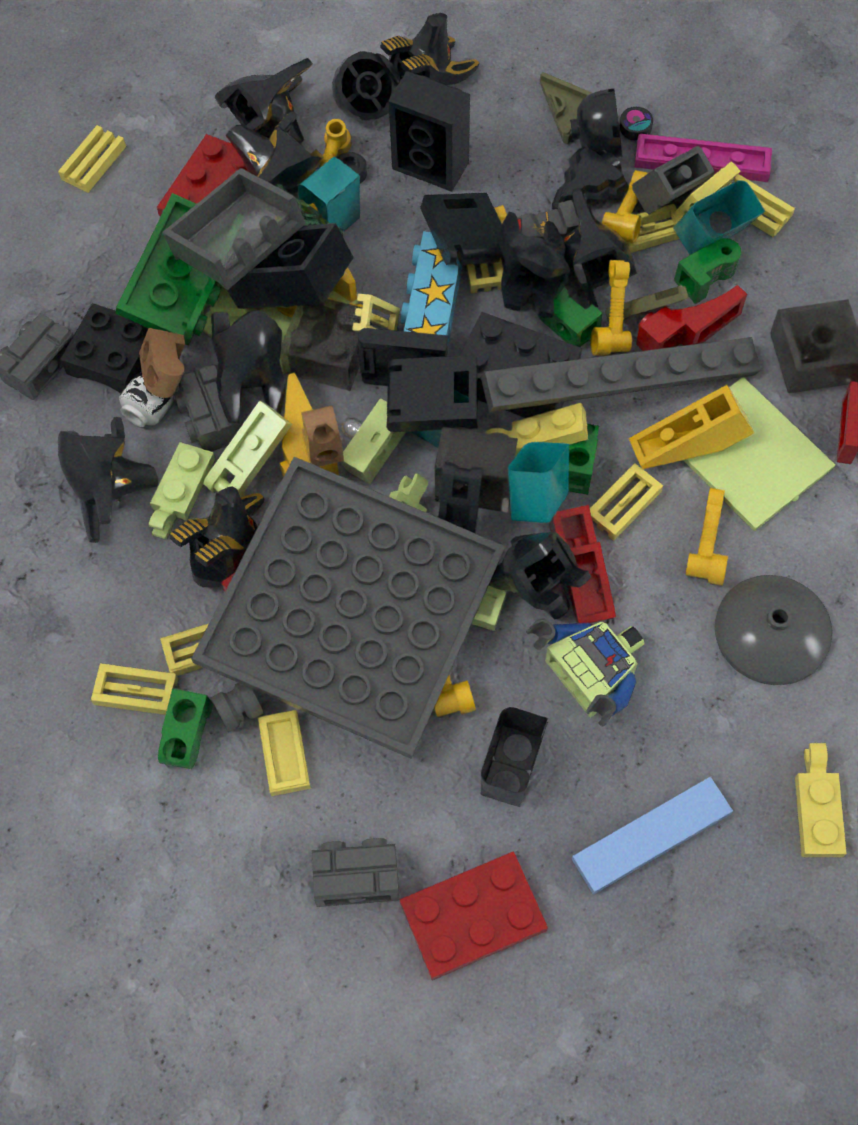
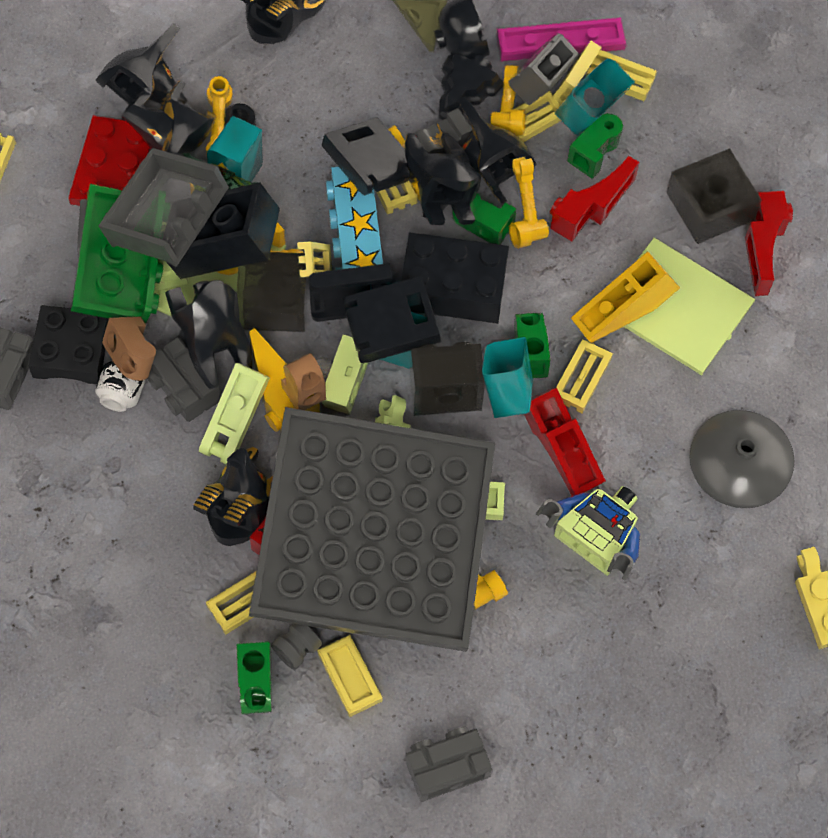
camera: 20 degrees left, 0 degrees up
black piece [58,417,158,543] -> none
light yellow tile [91,663,179,715] -> none
yellowish green plate [148,442,215,539] -> none
black cylinder [332,51,400,121] -> none
black brick [388,71,470,192] -> none
red plate [399,851,548,981] -> none
black plate [438,462,484,534] -> none
dark grey plate [481,337,761,412] -> none
black piece [481,707,548,807] -> none
light yellow plate [485,403,588,457] -> none
black piece [489,532,592,620] -> none
light blue tile [572,777,733,895] -> none
olive tile [605,285,688,322] -> none
tile [619,106,653,140] -> none
yellow brick [686,488,728,586] -> none

